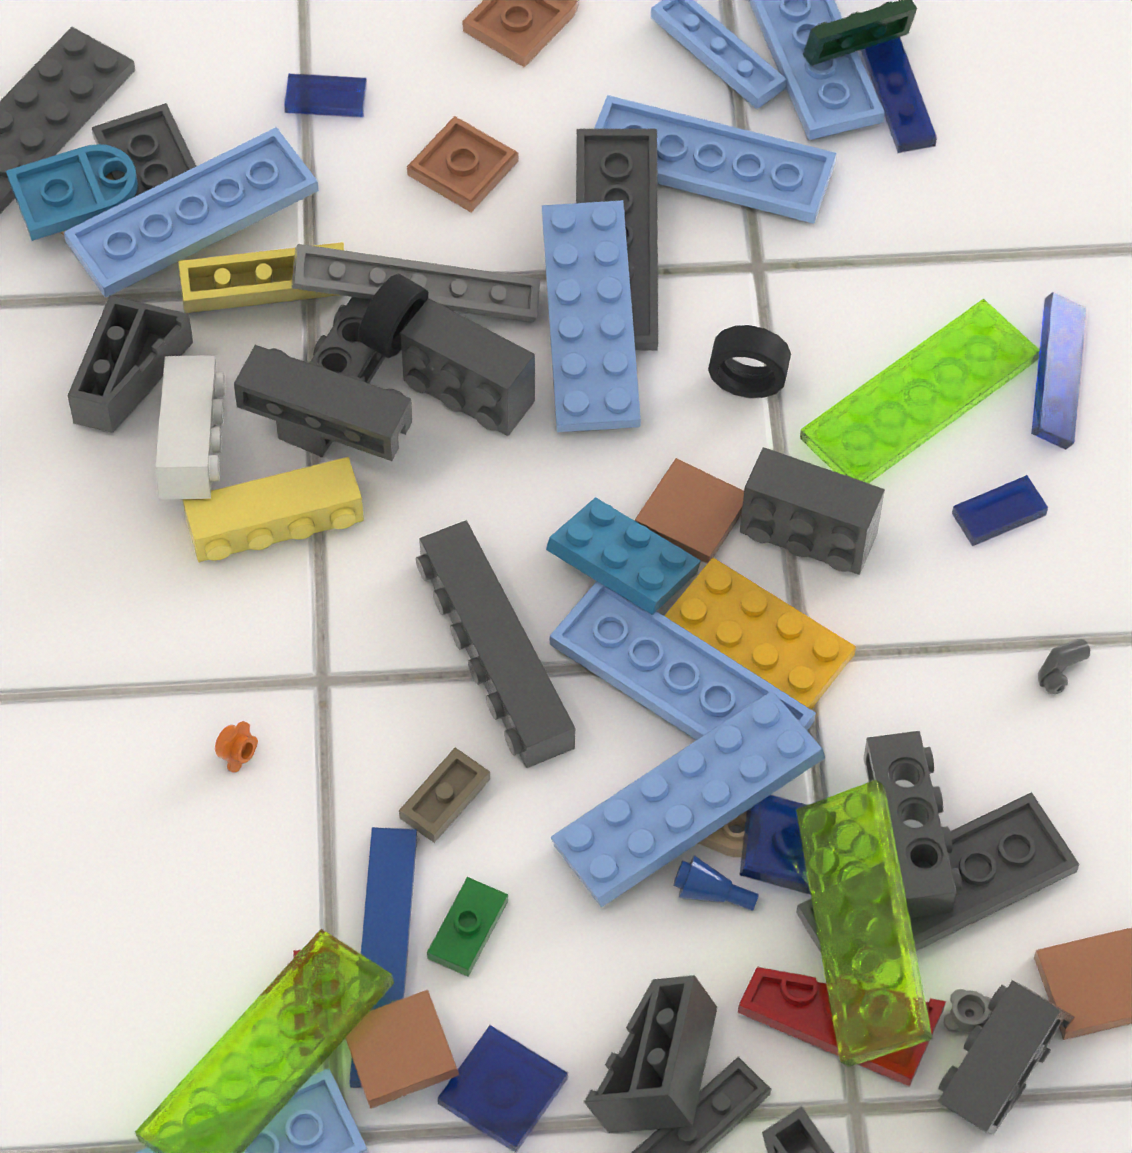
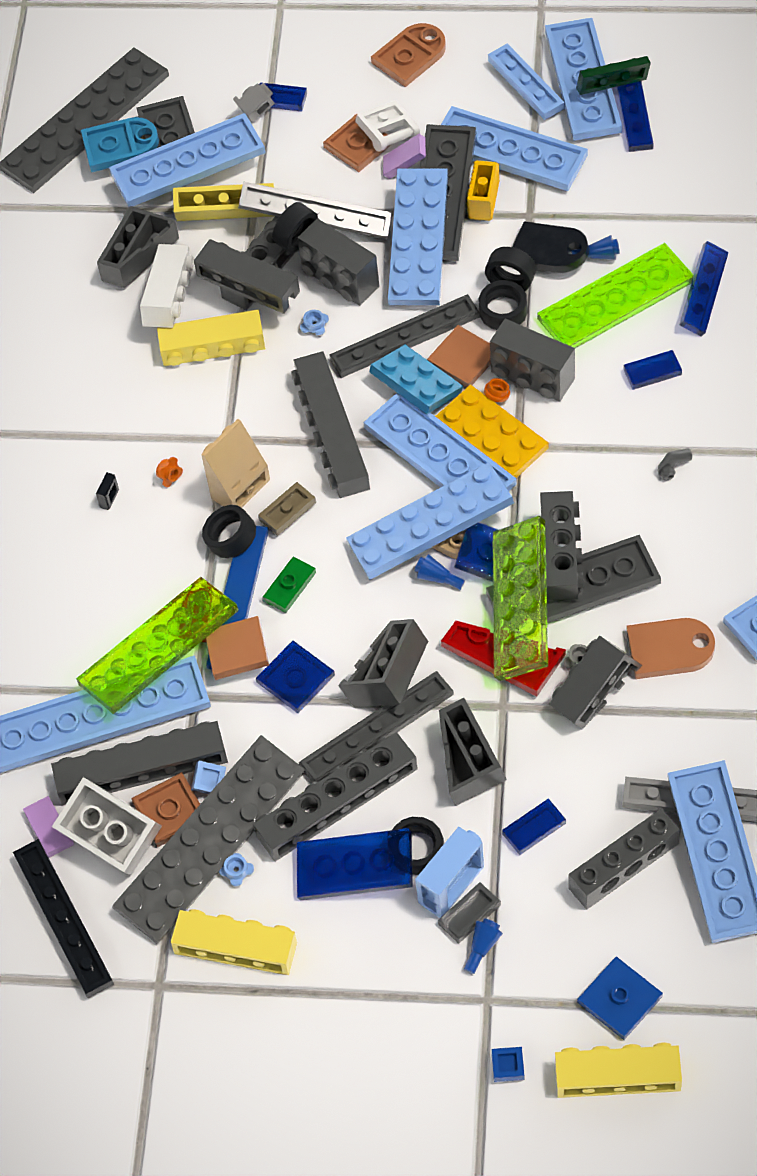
camera: 15 degrees right, 0 degrees up
none -> black tile [96,472,119,510]
none -> tan slope [201,419,270,508]
none -> black tyre [202,505,256,559]
none -> light grey brick [233,83,275,123]
none -> light blue plate [300,310,329,335]
none -> dark grey tile [329,294,480,378]
none -> white plate [355,100,420,152]
none -> lavender tile [383,133,426,179]
none -> yellow brick [467,160,500,221]
none -> black tyre [478,280,528,330]
none -> orange plate [484,378,510,402]
none -> black tile [512,221,589,273]
none -> blue cone [572,235,620,260]

